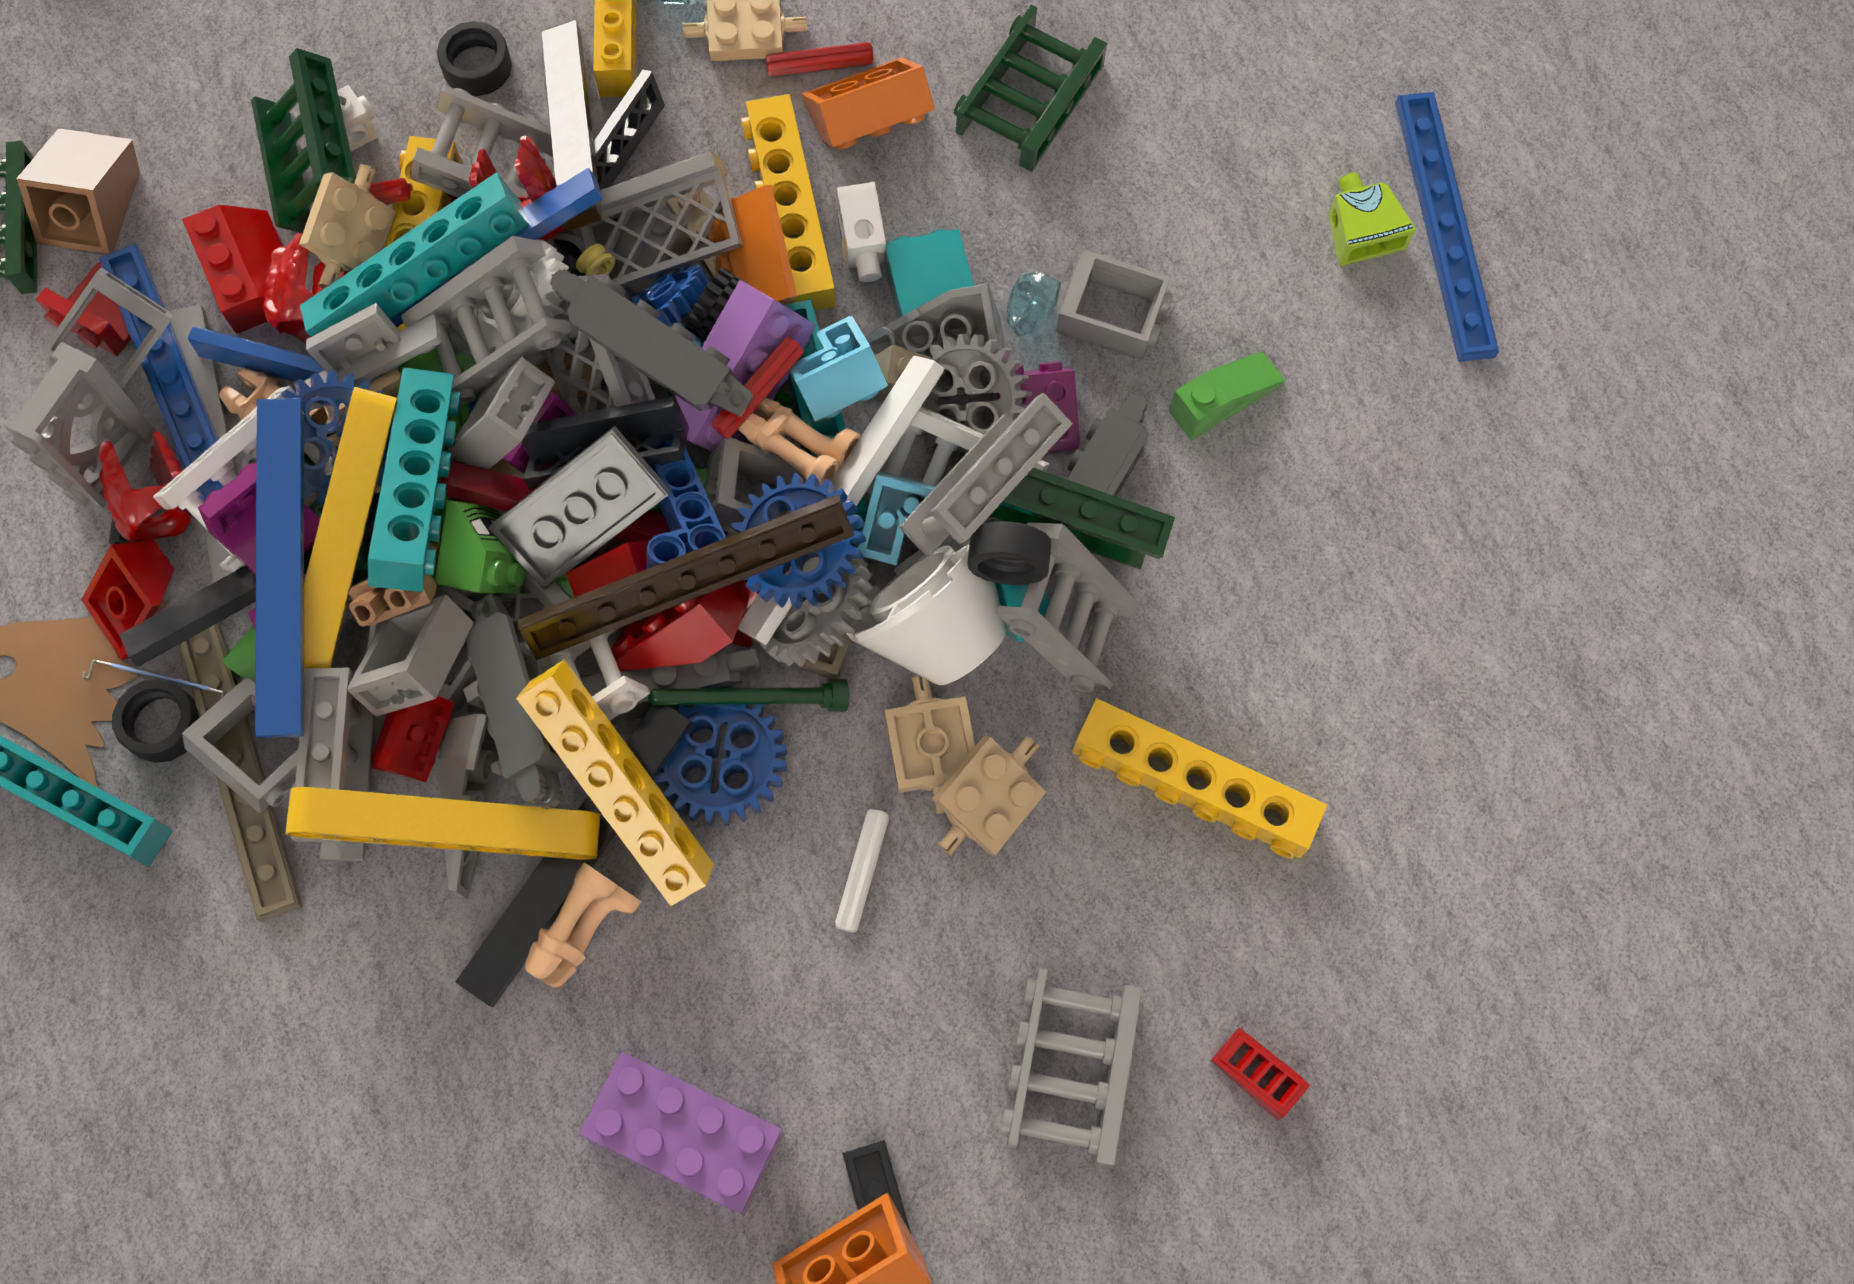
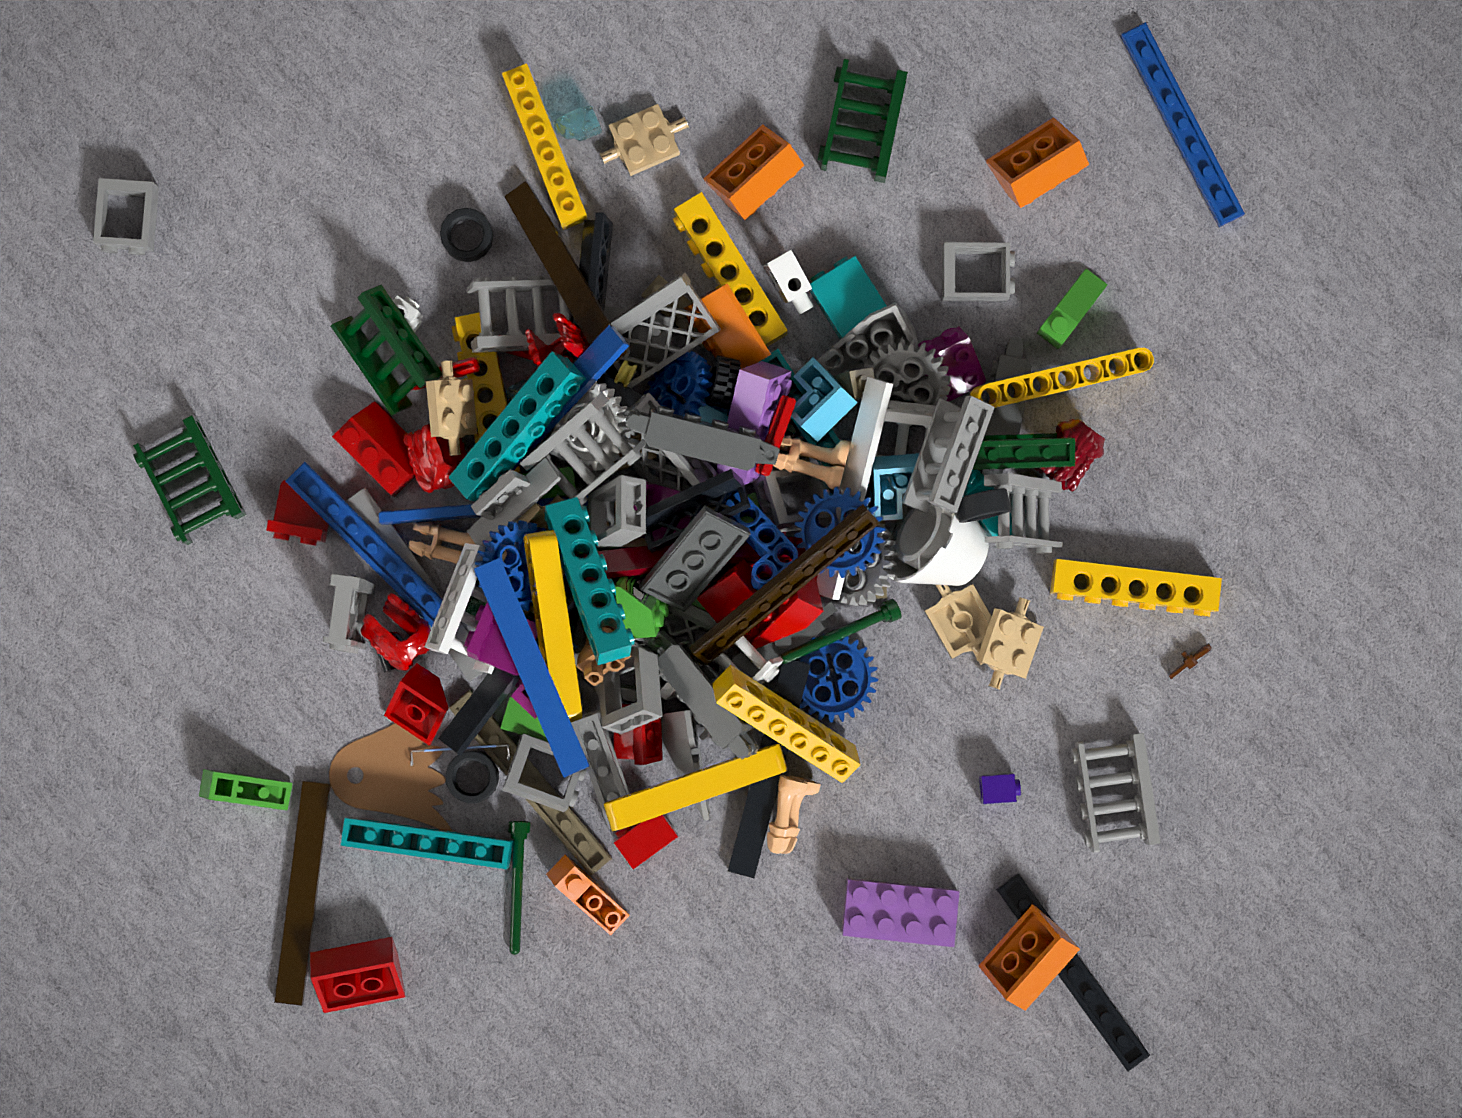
camera: 15 degrees left, 15 degrees up
medium nougat slope [17,128,140,254] -> none
light grey window [42,267,174,389] -> none
red axle [766,42,874,77] -> none
white axle [835,809,889,933] -> none
clear light blue rock [1007,272,1061,336] -> none
red slope [1210,1027,1310,1121] -> none
lime torso [1329,172,1416,267] -> none
none -> dark green piece [508,821,531,955]
none -> orange slope [546,854,630,935]
none -> red brick [613,814,678,869]
none -> yellow beam [970,347,1154,408]
none -> dark purple brick [979,774,1021,804]
none -> orange slope [986,117,1089,208]
none -> dark red piece [1034,419,1105,492]
none -> reddish brown piece [1169,643,1212,679]

